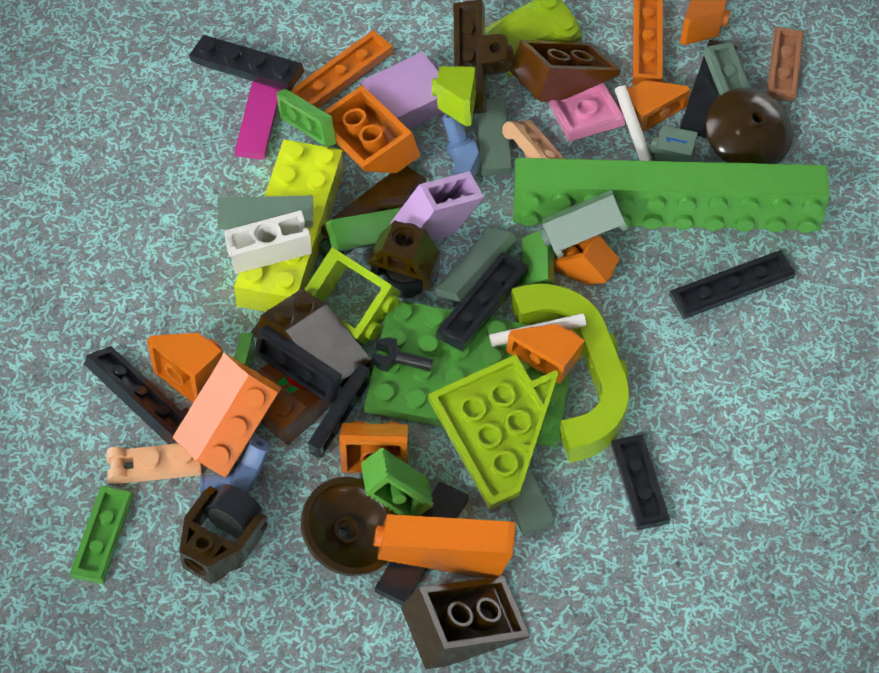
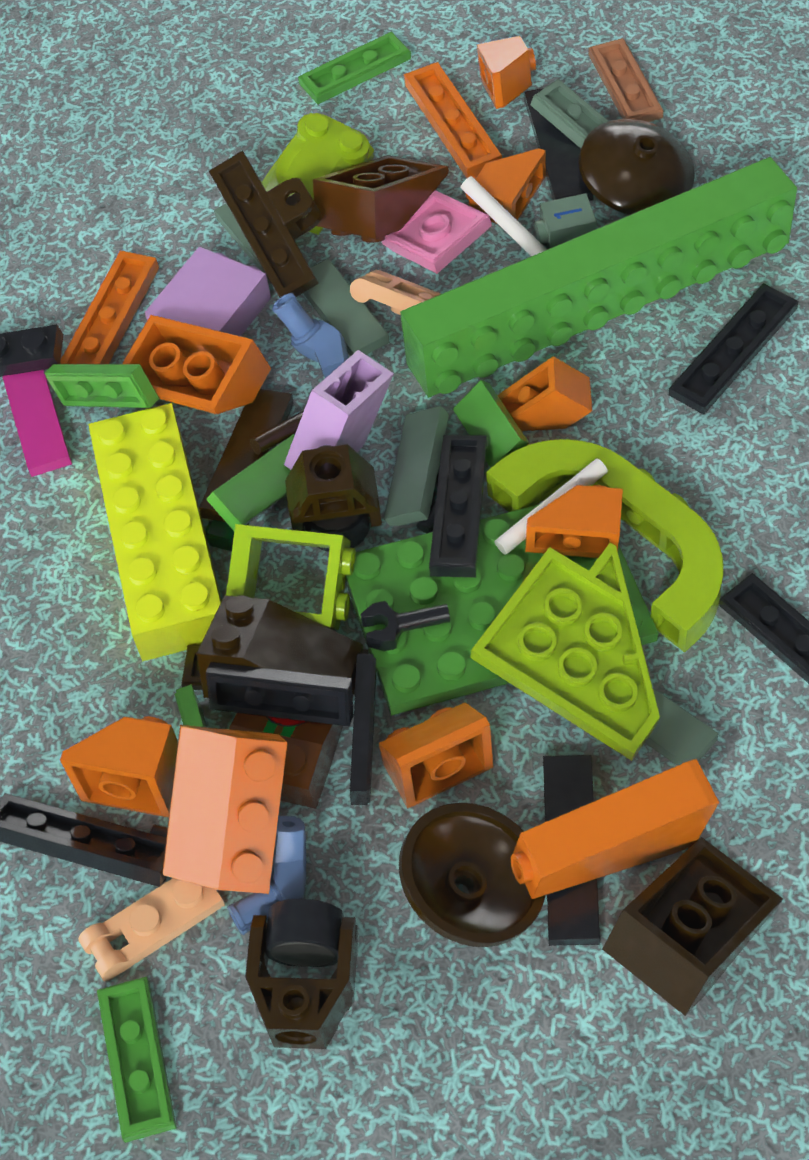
camera: 20 degrees left, 0 degrees up
sand green tile [217,195,313,230] -> none
white piece [224,210,312,274] -> none
bright green brick [361,448,434,516] -> none
lime slope [432,66,477,126] -> none
brick [539,190,628,258] -> none

